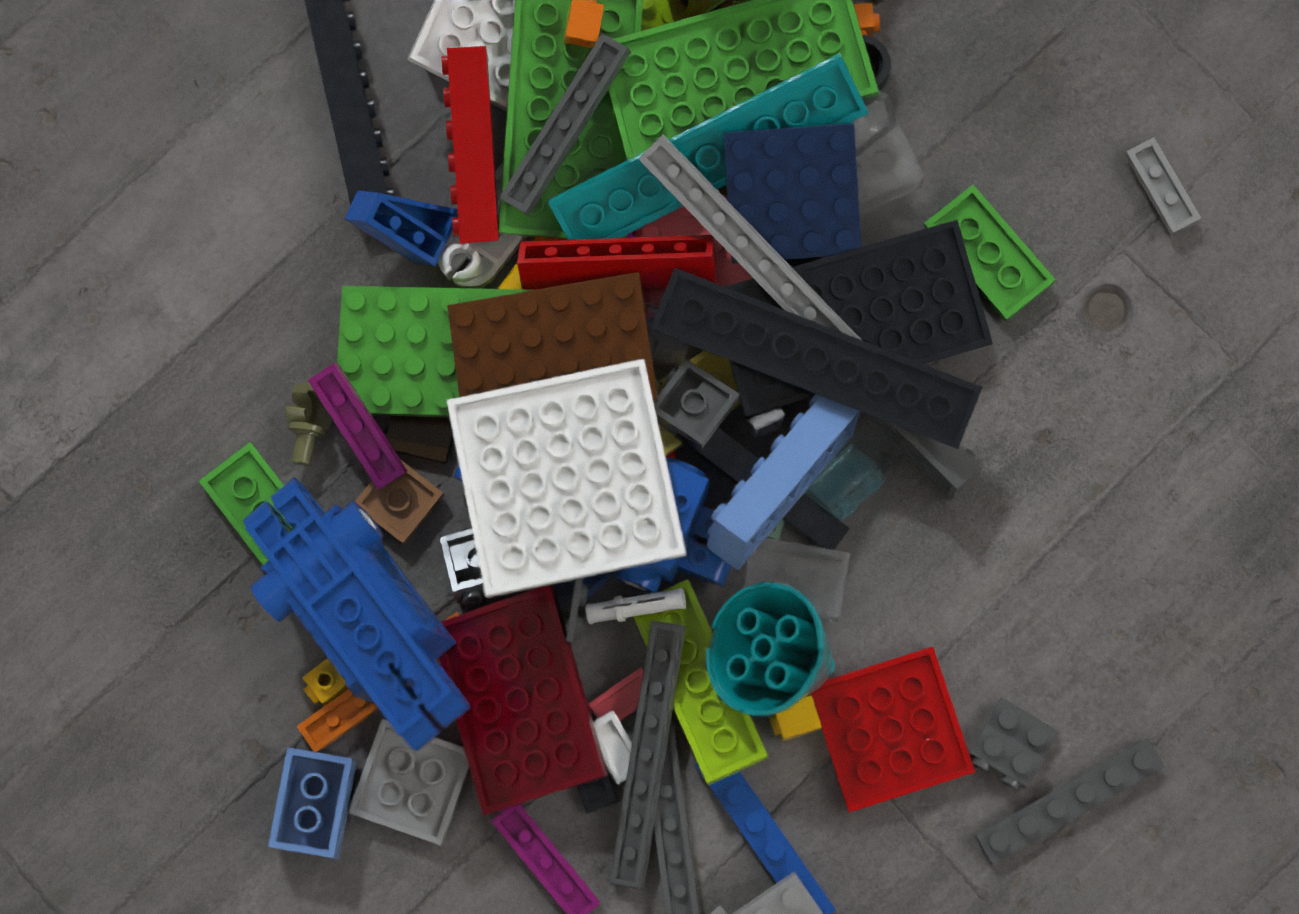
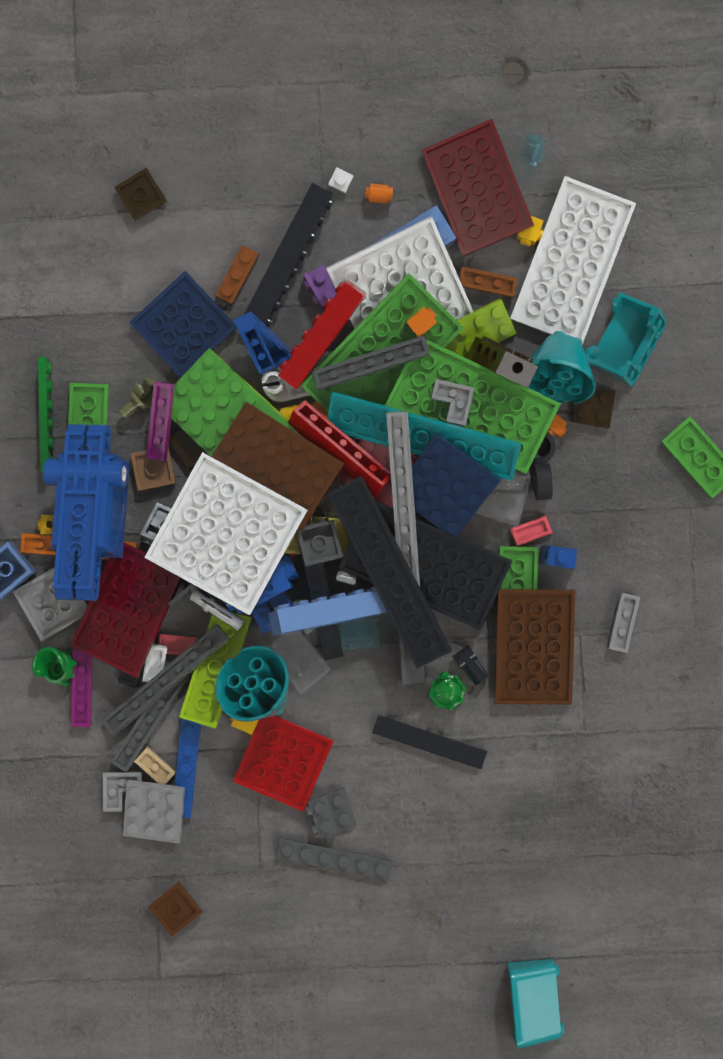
camera: 30 degrees right, 10 degrees up
none -> green hair [31,647,77,687]
none -> green plate [38,357,54,473]
none -> dark brown plate [114,167,167,221]
none -> dark blue plate [129,271,237,378]
none -> tan plate [134,747,176,784]
none -> dark orange plate [215,245,259,305]
none -> medium lavender bracket [303,265,337,310]
none -> black tile [372,714,487,769]
none -> green hair [428,672,466,710]
none -> light grey plate [431,379,474,427]
none -> black piece [453,645,489,685]
none -> reddish brown plate [495,589,576,705]
none -> coral tile [510,515,552,547]
none -> black tyre [533,463,553,501]
none -> blue torso [539,545,578,569]

